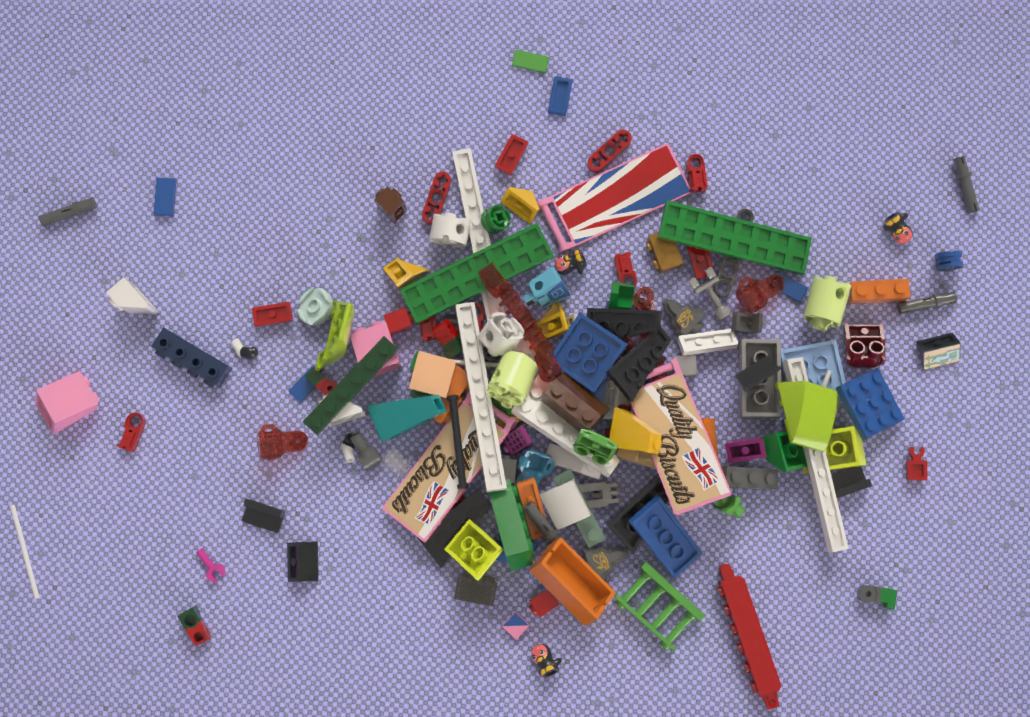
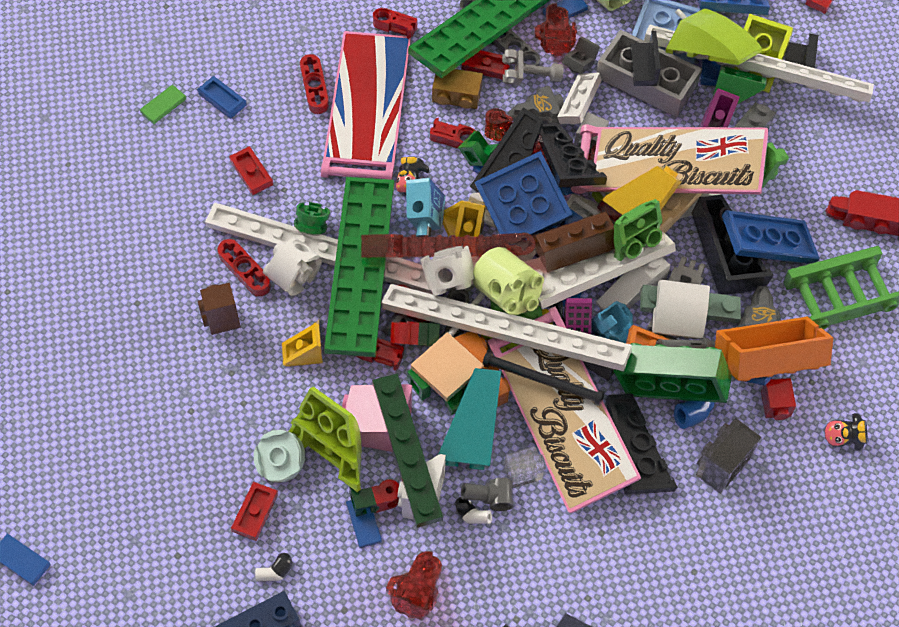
camera: 65 degrees left, 20 degrees down
red brick [383,307,415,336] -> none
neon yellow slope [444,519,504,581] -> none
yellow slope [500,187,539,224] -> none
tile [502,612,529,640] -> none

